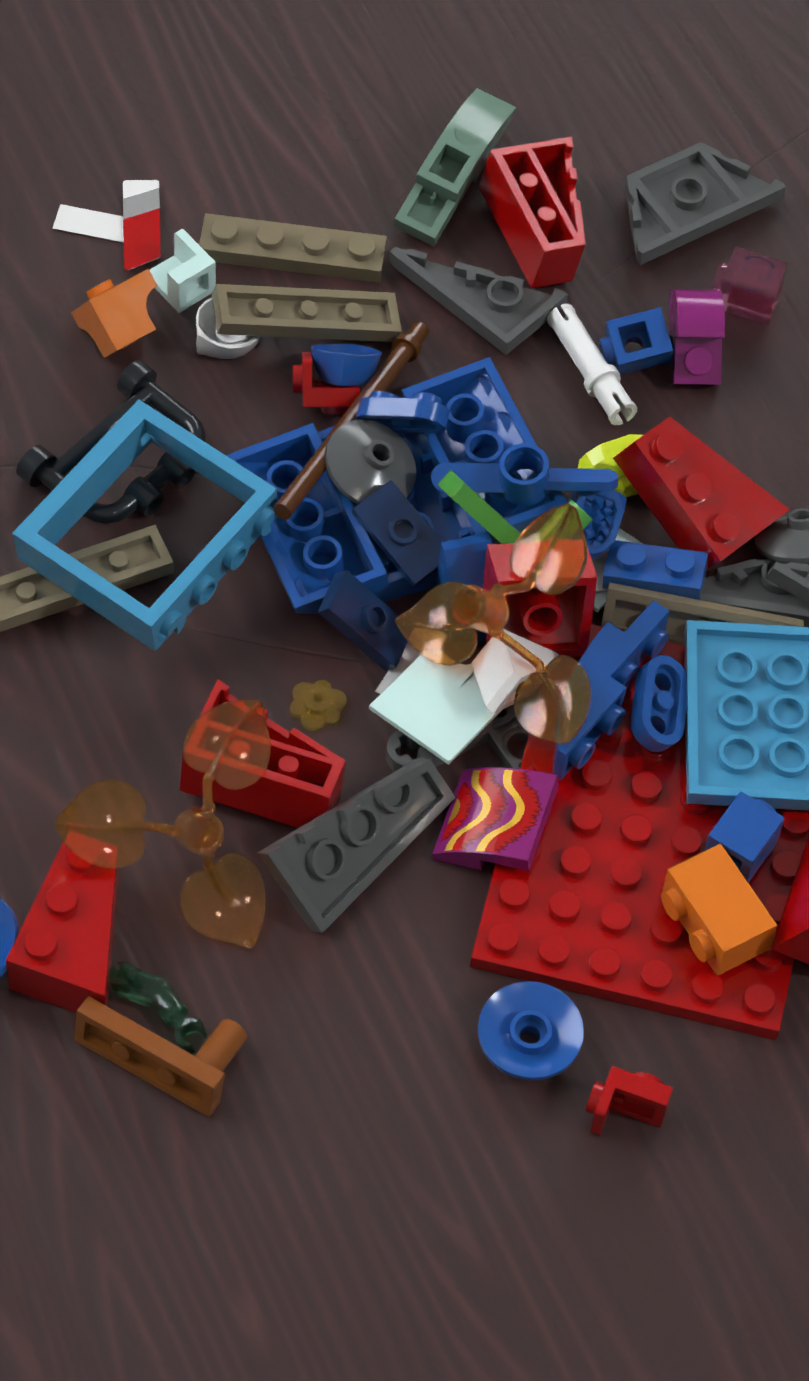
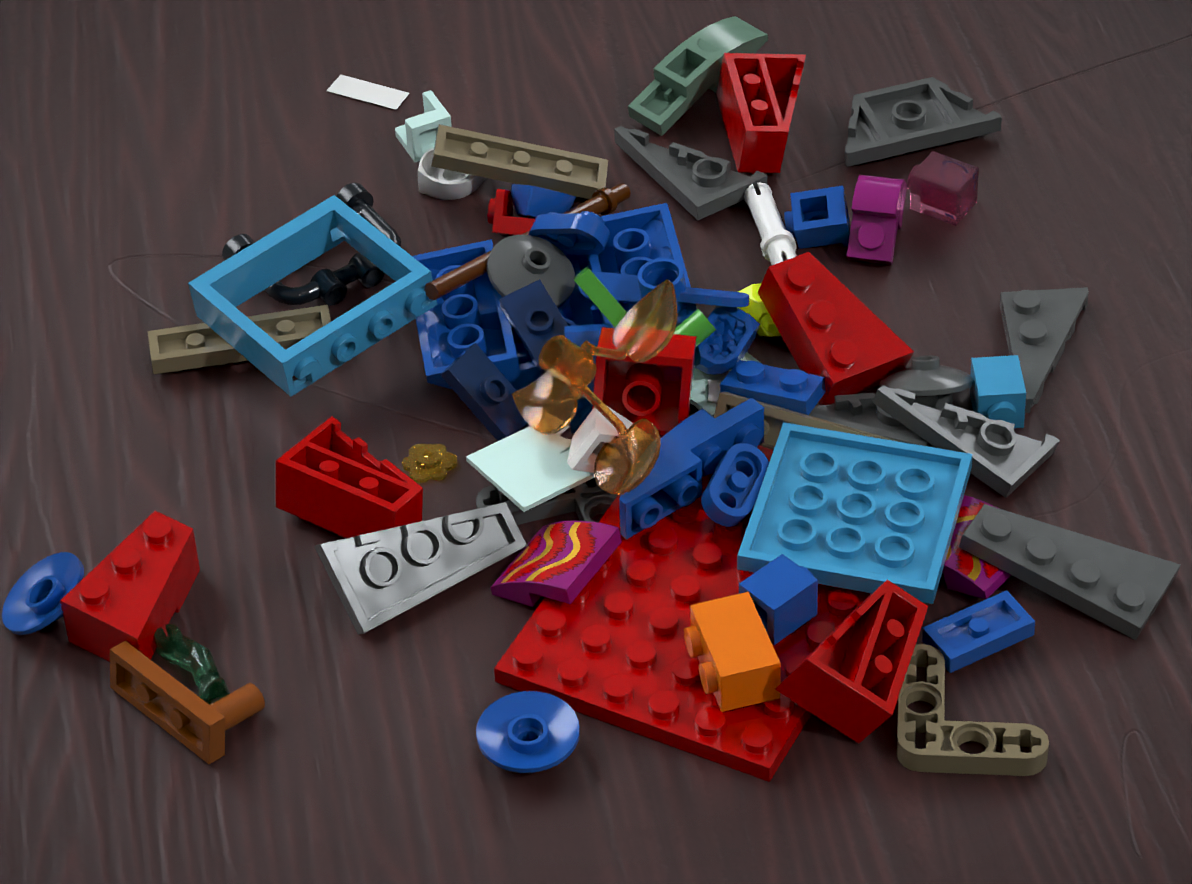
camera: 20 degrees right, 15 degrees down
clear orange plant [54,700,270,948] -> none
orange brick [71,269,157,358] -> none
sticker [123,180,161,270] -> none
dark tan plate [199,213,387,283] -> none
red bracket [585,1066,673,1136] -> none

